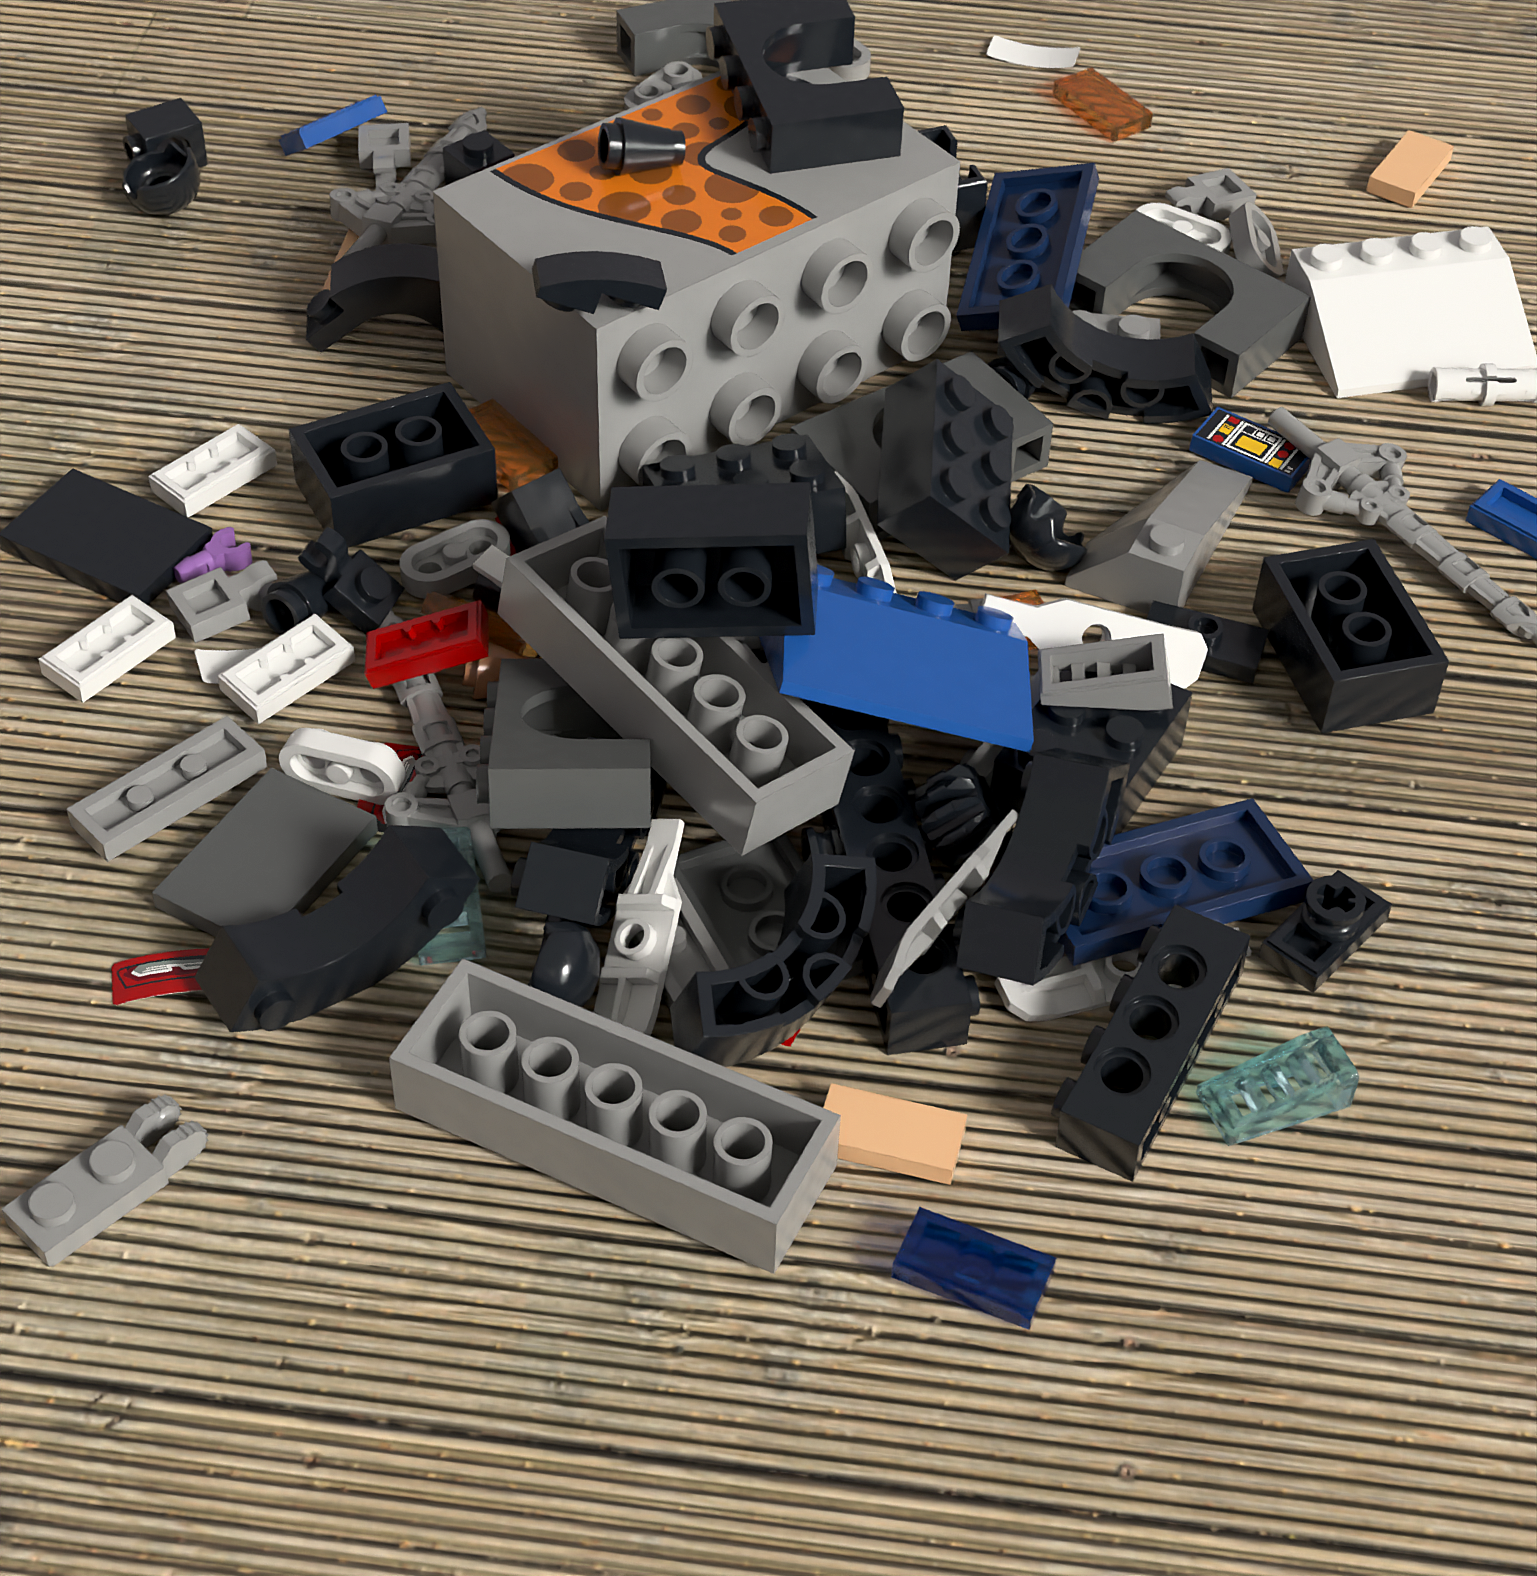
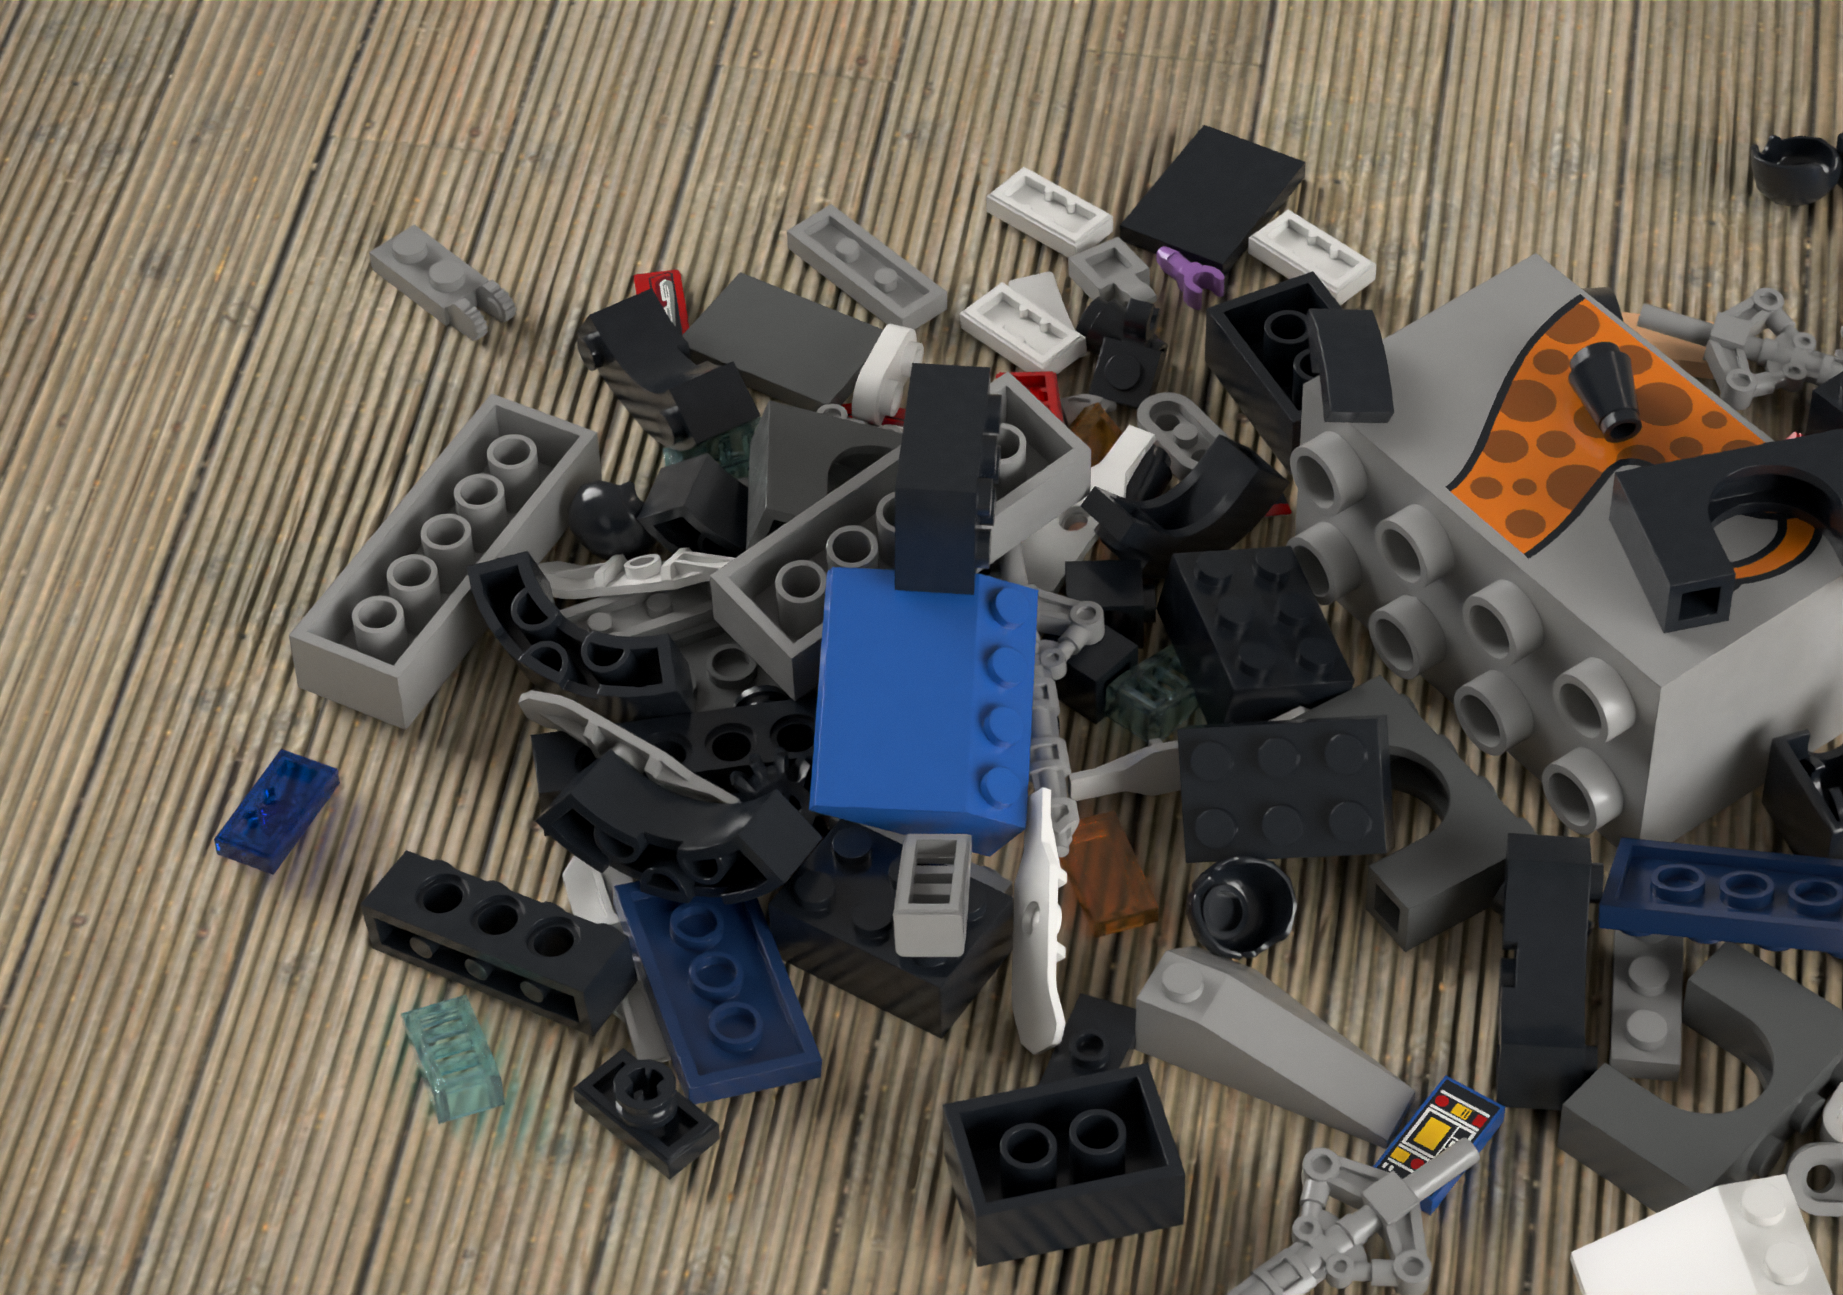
camera: 95 degrees right, 0 degrees up
light nougat tile [823,1083,967,1185] -> none

